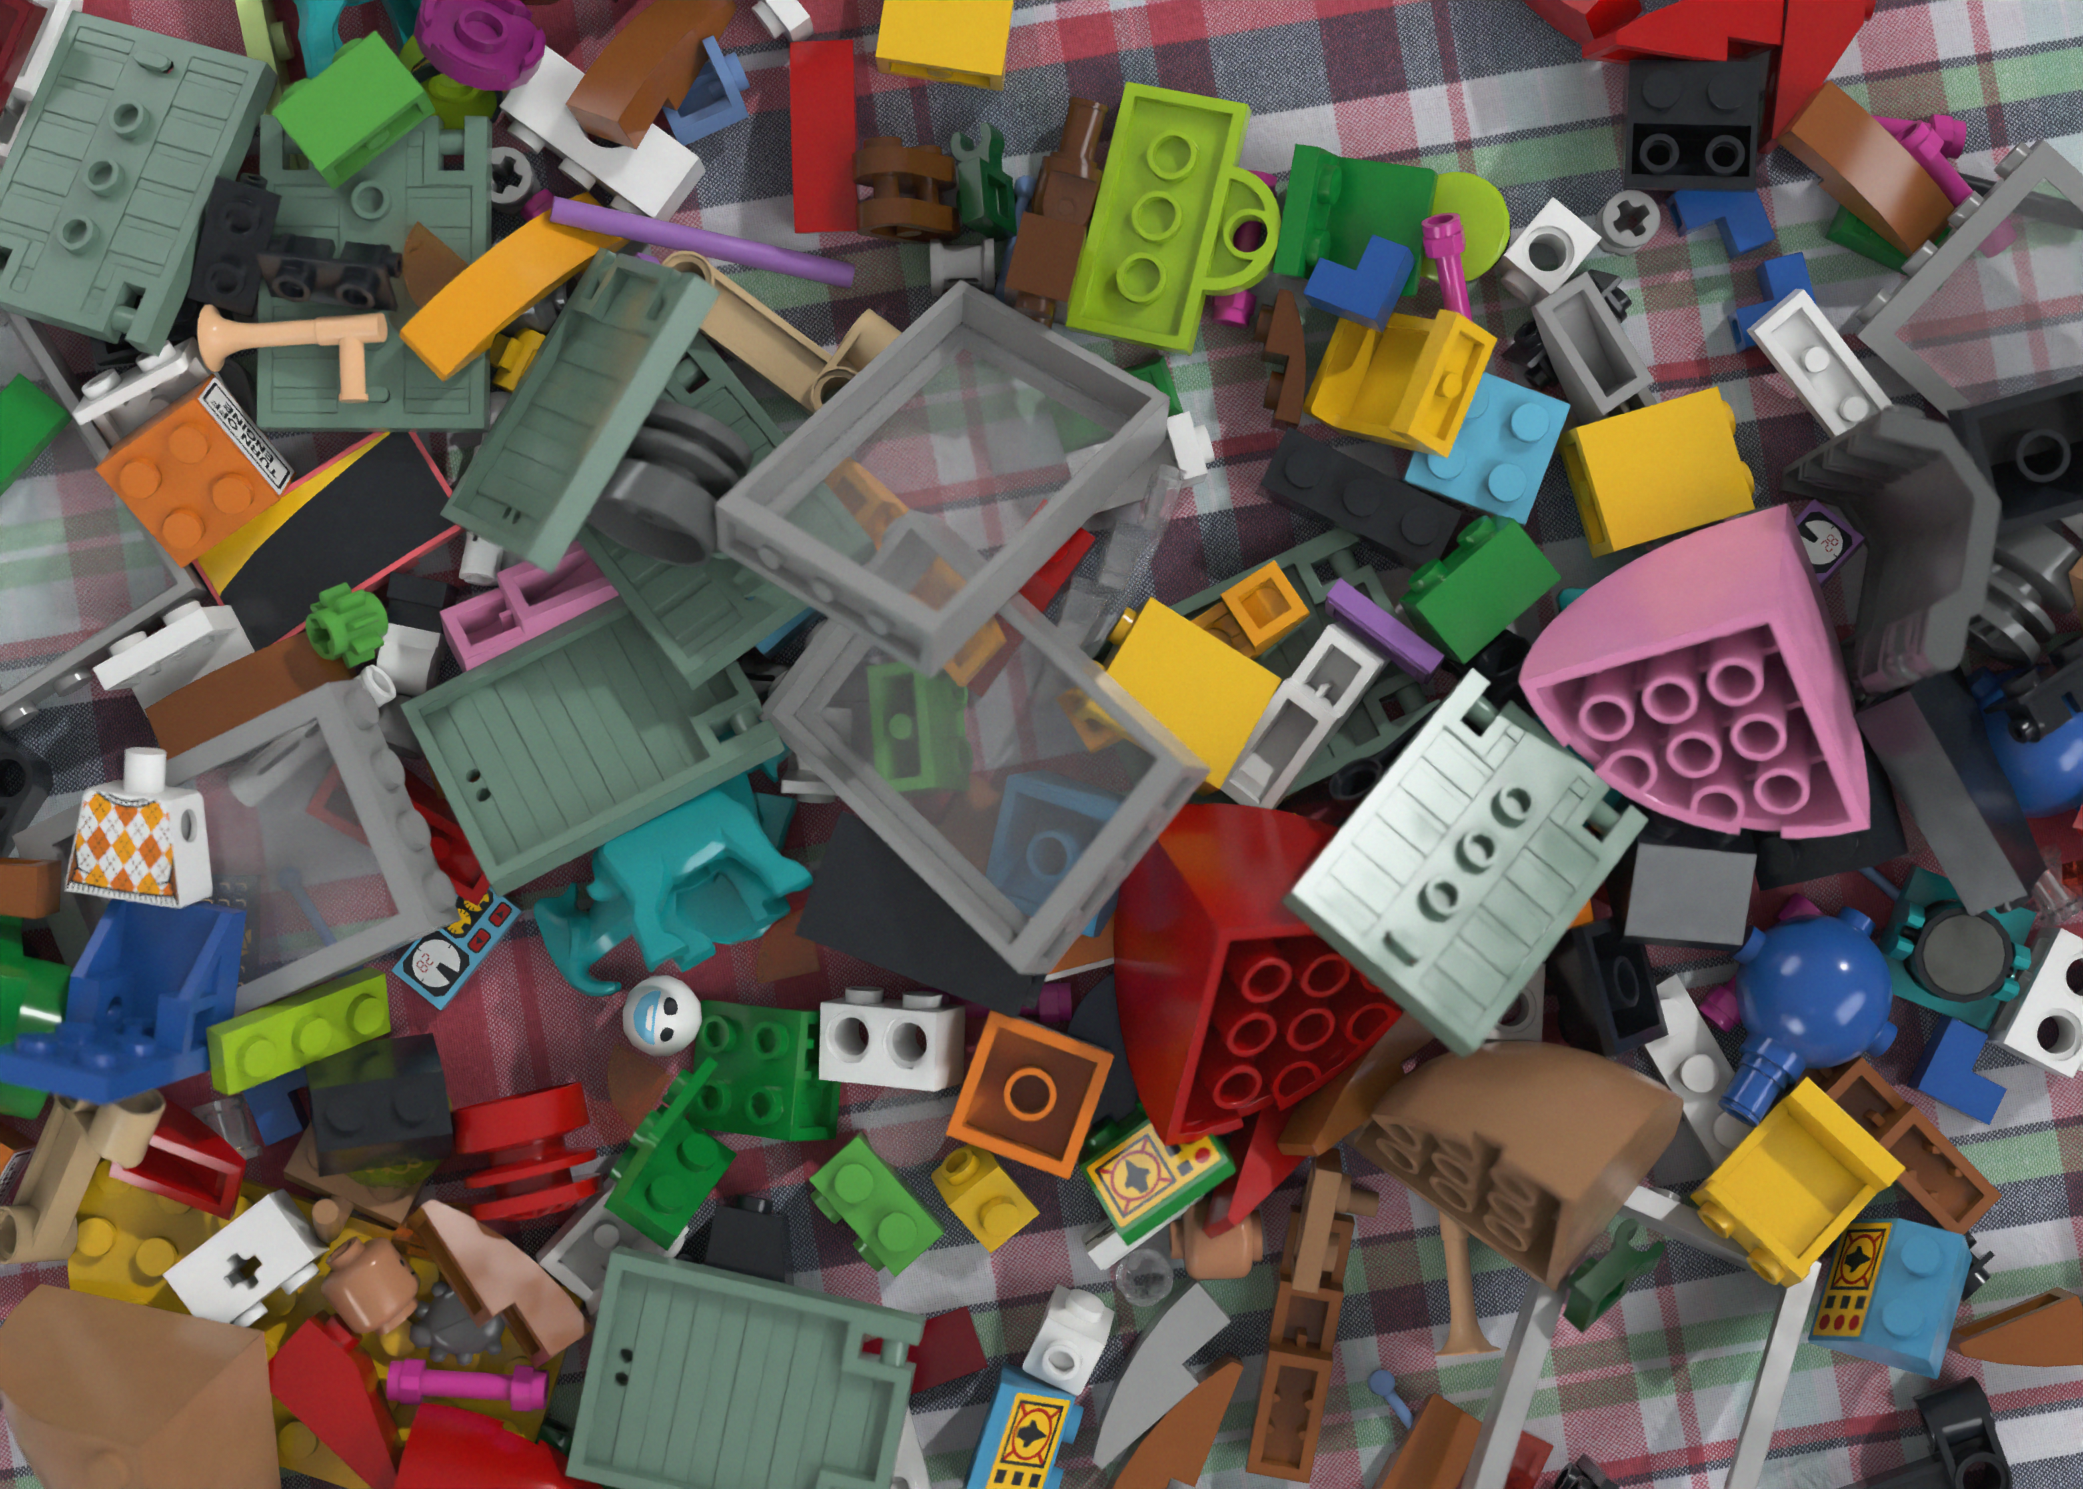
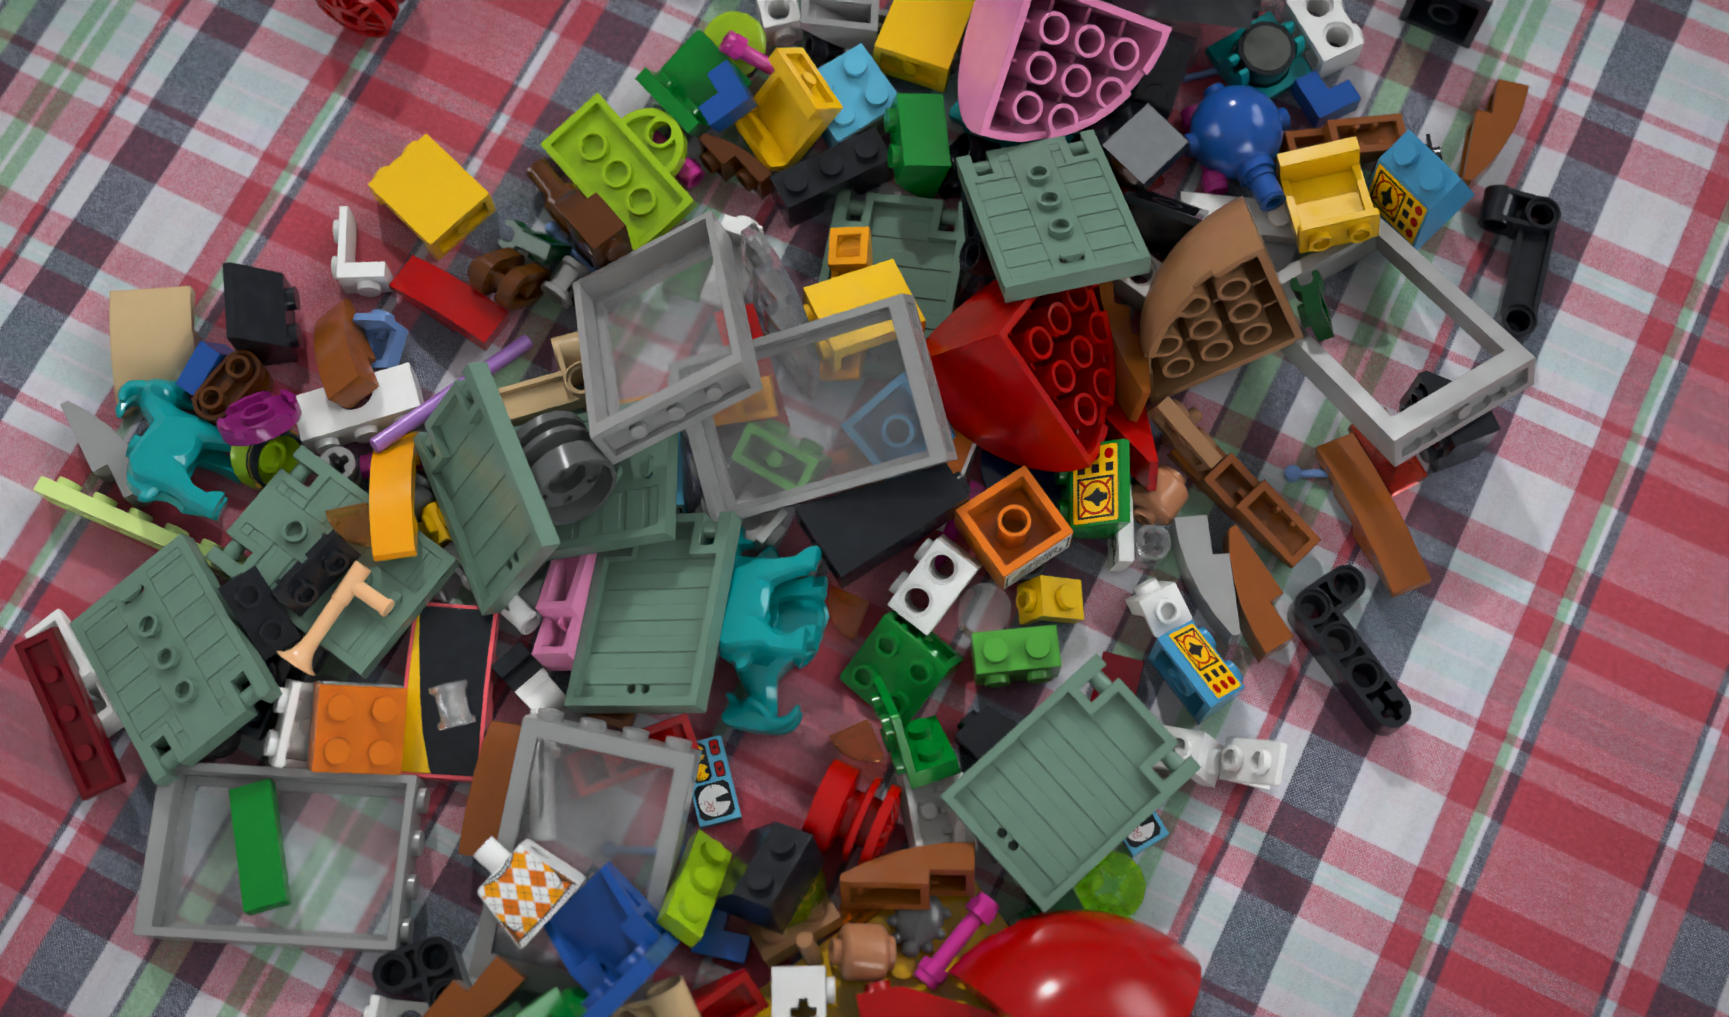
camera: 50 degrees left, 15 degrees down
white bracket [93,601,255,718] -> none
bright green brick [271,31,436,191] -> none
bright green gear [305,582,388,668] -> none
white piece [623,975,702,1057] -> none
white slope [1220,621,1391,810] -> none
medium lavender tile [1324,578,1445,686] -> none
light nougat piece [1434,1210,1501,1356] -> none
none -> clear bush [429,680,476,731]

